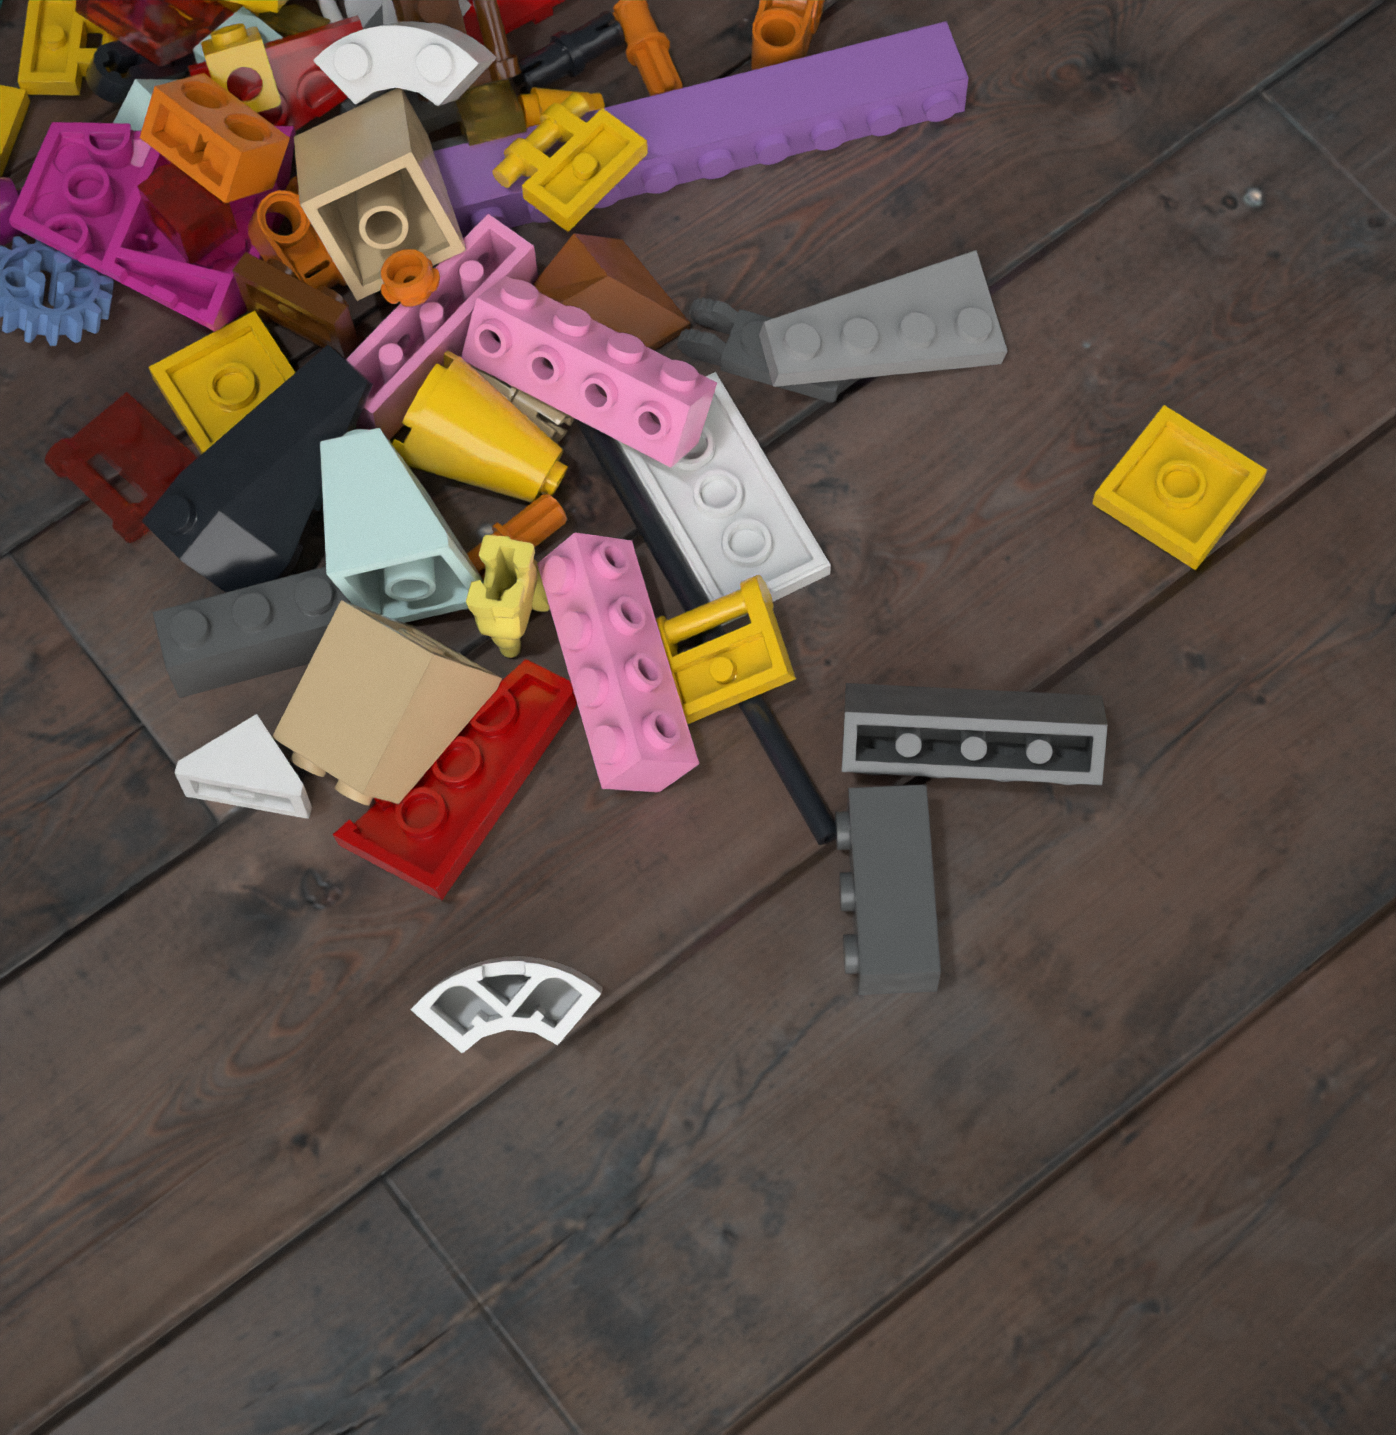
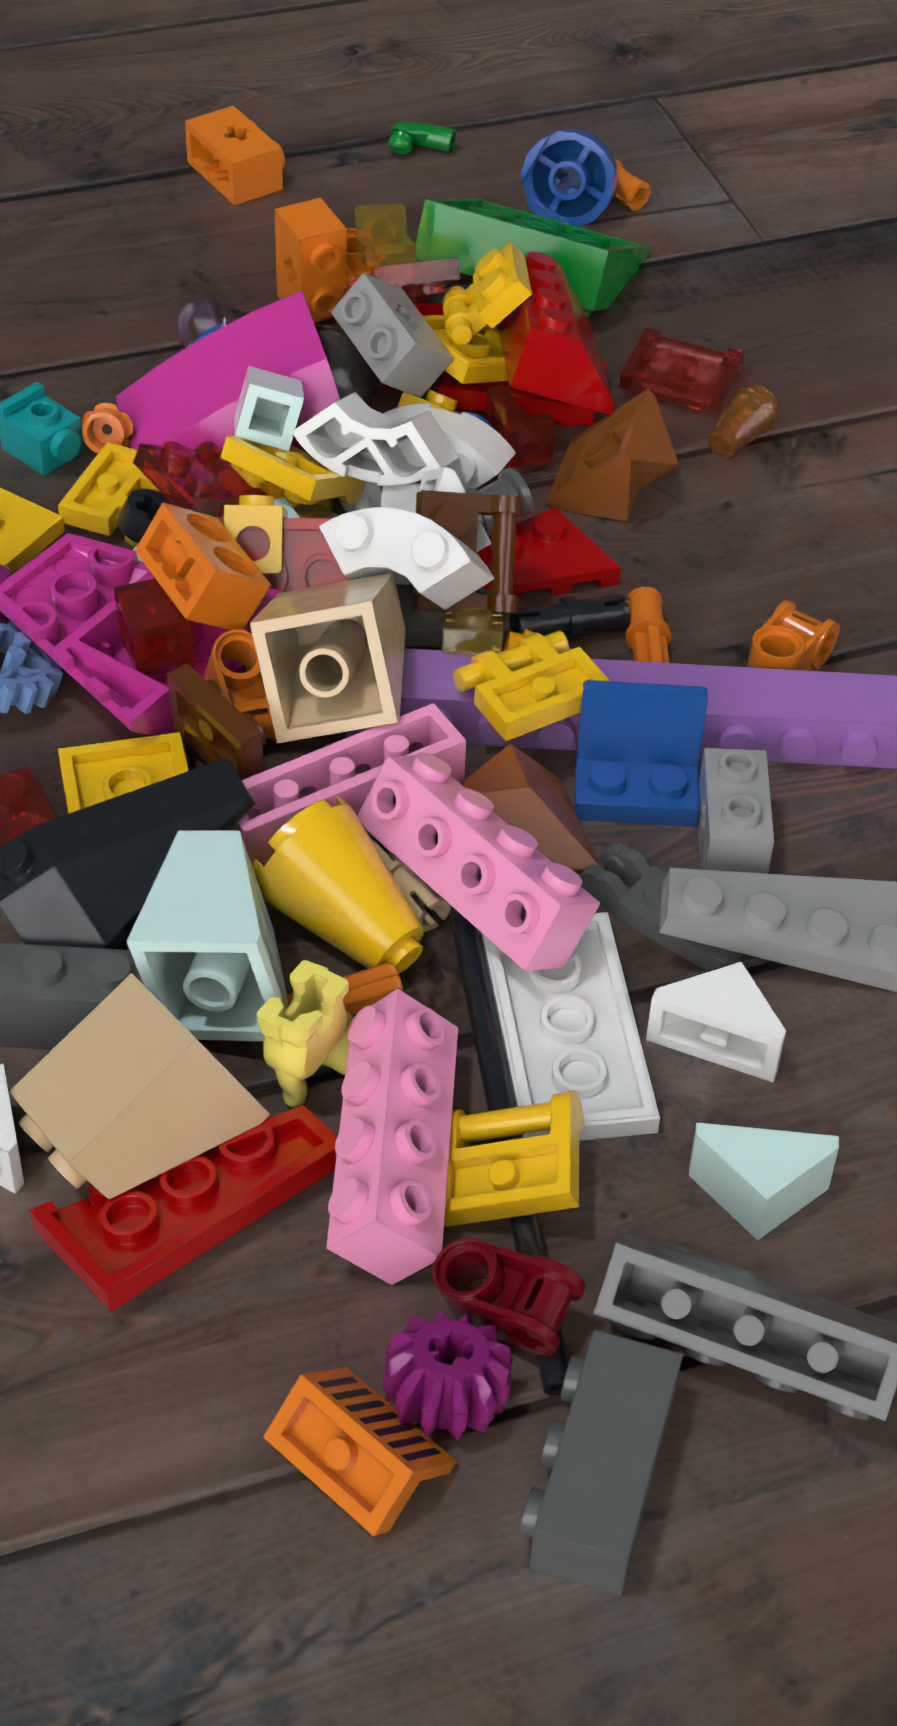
camera: 15 degrees right, 20 degrees down
orange plate [381,249,440,307] -> none
white brick [411,956,603,1053] -> none
none -> orange panel [263,1367,457,1536]
none -> magenta gear [382,1308,512,1442]
none -> dark red piece [432,1238,586,1356]
none -> blue bracket [574,680,708,827]
none -> white slope [646,962,786,1082]
none -> light aqua slope [689,1122,839,1240]
none -> light grey brick [698,748,774,874]

